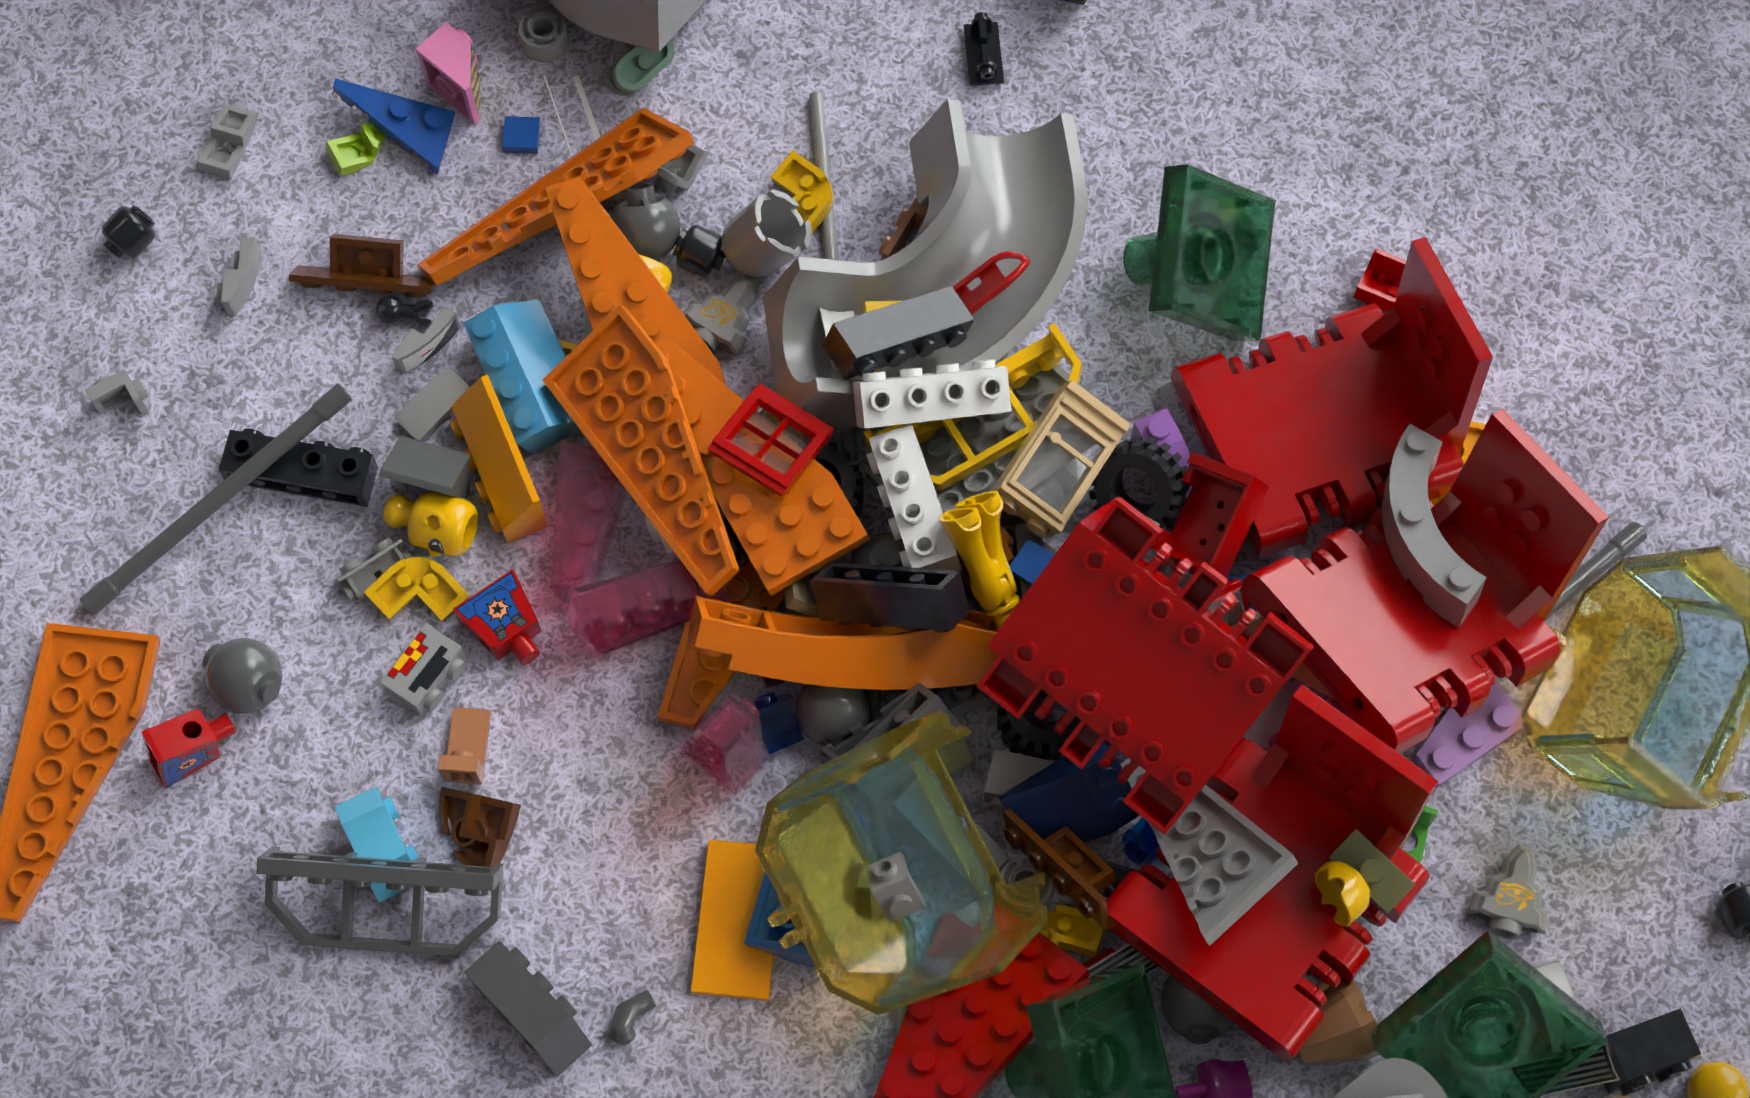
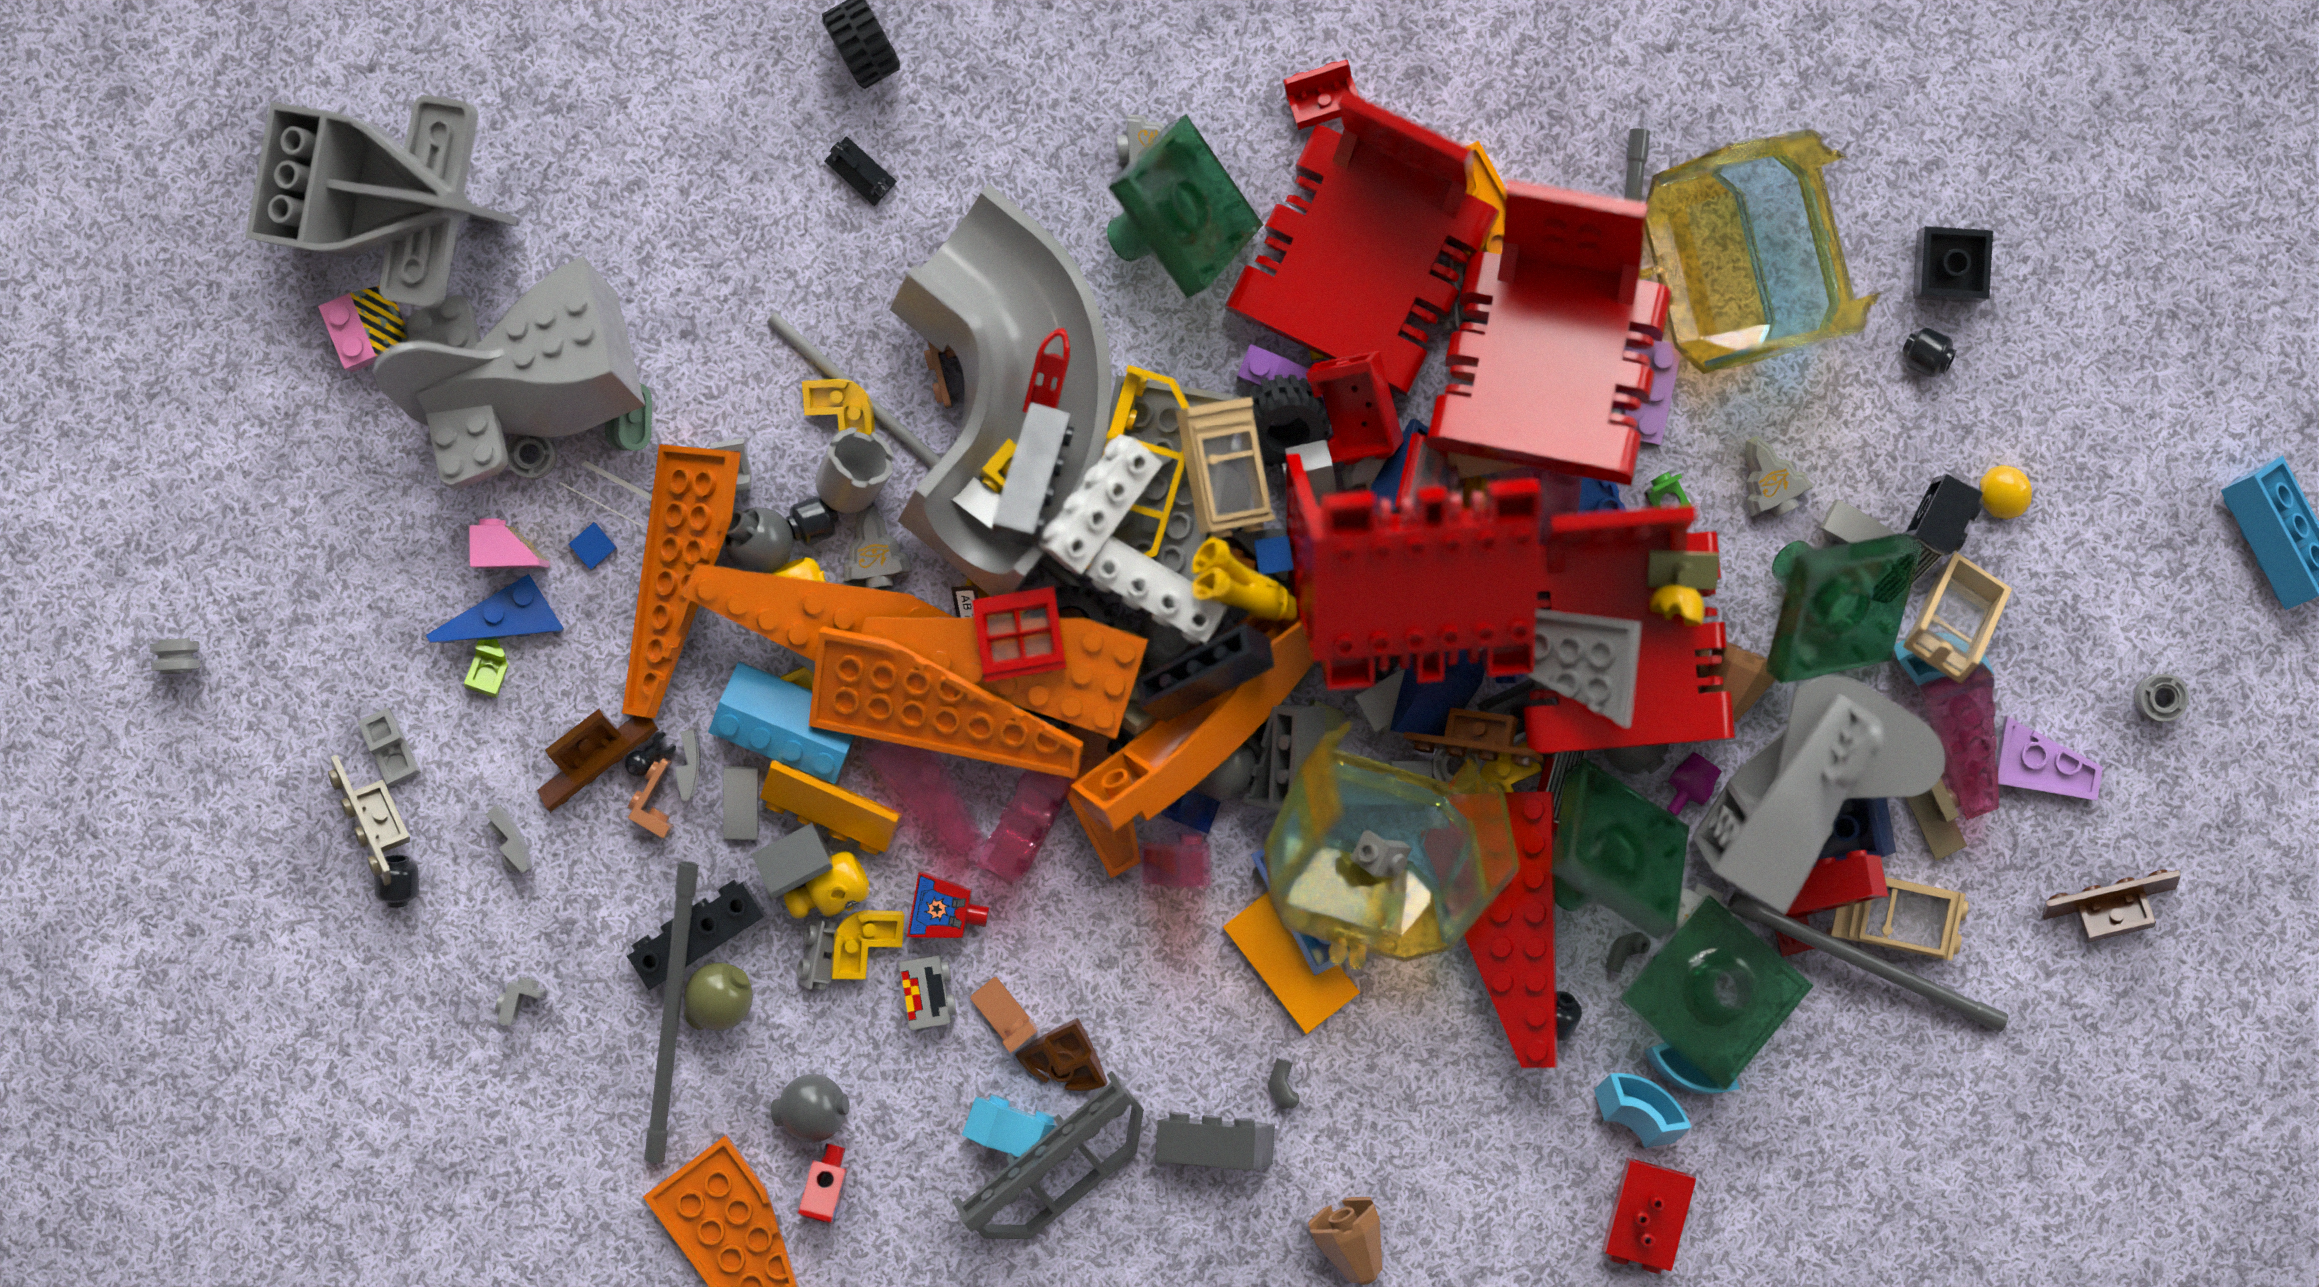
camera: 40 degrees left, 20 degrees up
light grey brick [1382,424,1487,628] -> none
none -> bracket [328,755,410,886]
none -> nougat bracket [627,758,674,838]
none -> olive brick [684,962,753,1031]

